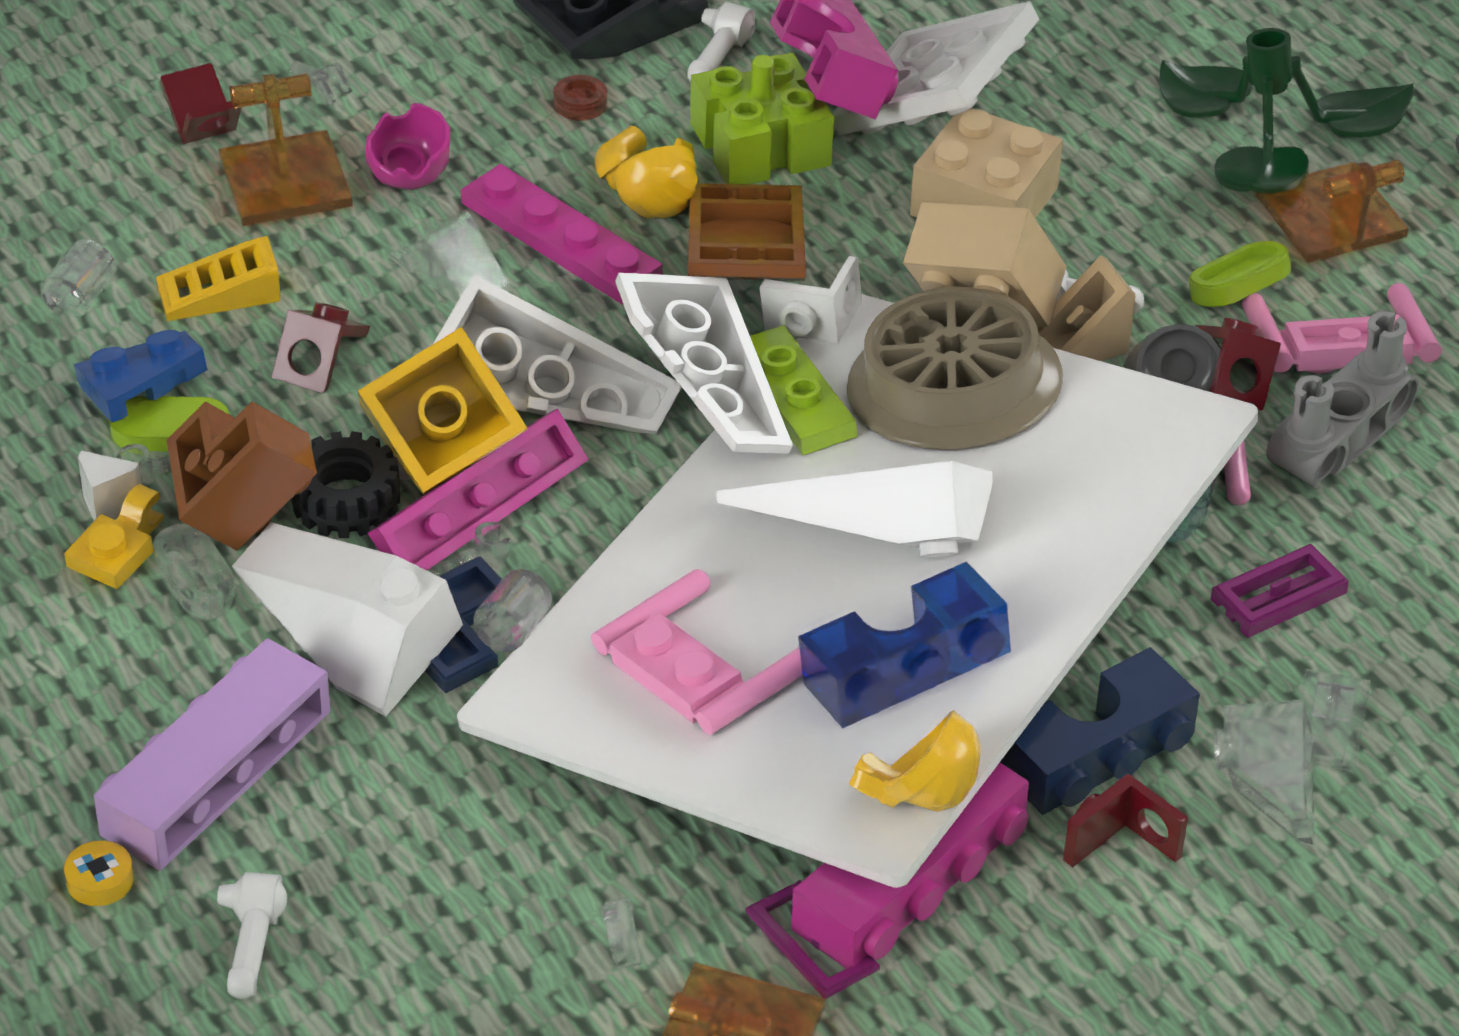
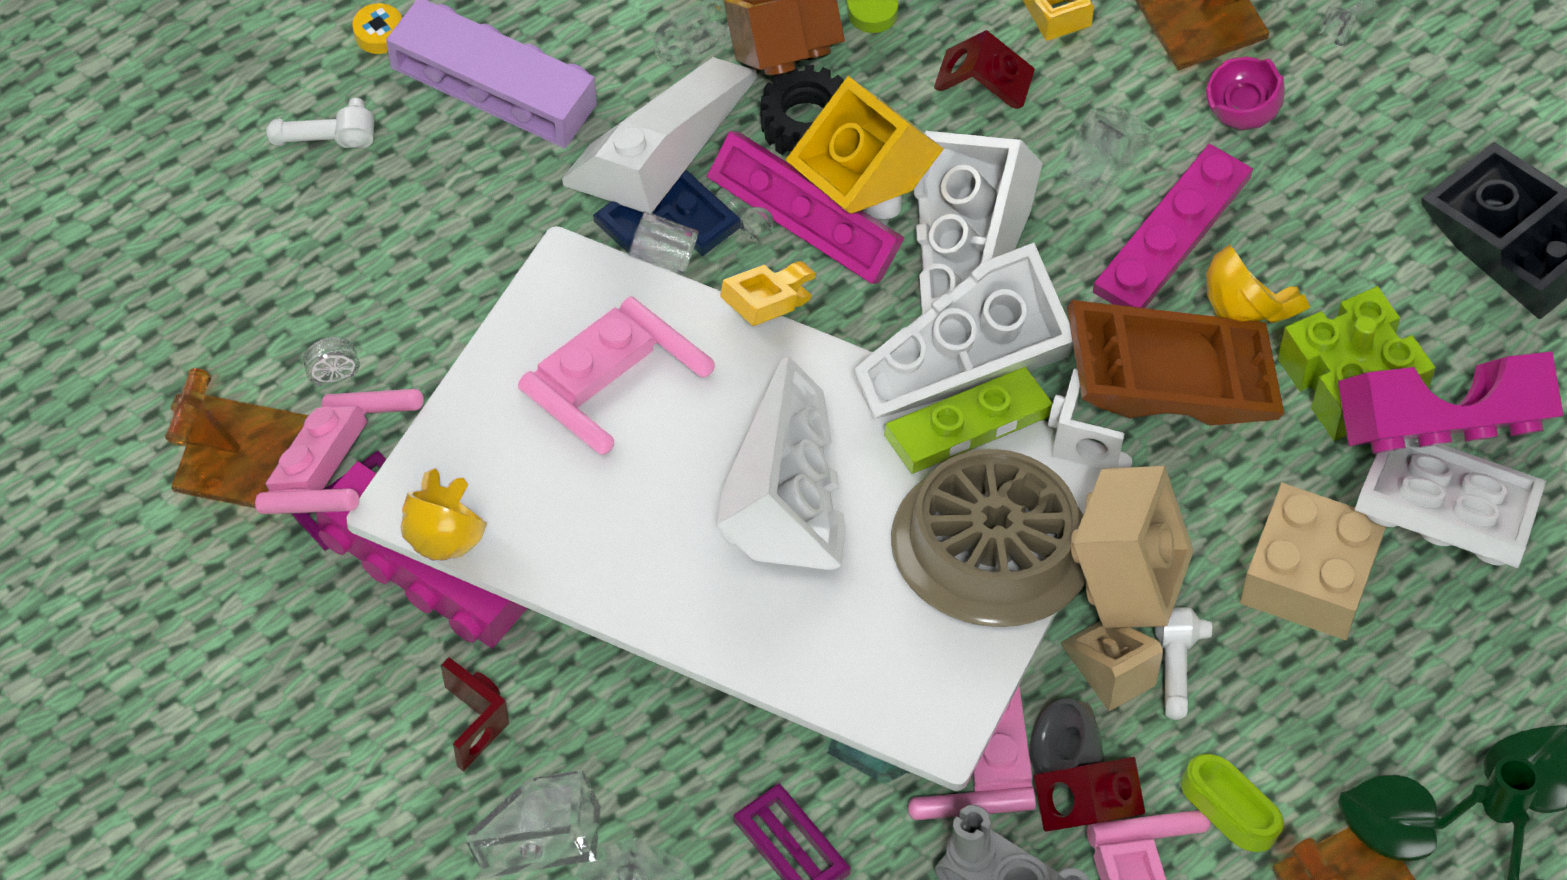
camera: 85 degrees right, 15 degrees up
clear red tile [553,75,608,121] -> none
yellow arm [594,125,647,190] -> none
white piece [687,2,755,82] -> none
clear blue arch [798,561,1011,729] -> none
dark blue arch [1000,647,1200,815] -> none
none -> bright pink plate [255,389,424,514]
none -> yellow plate [720,261,816,326]

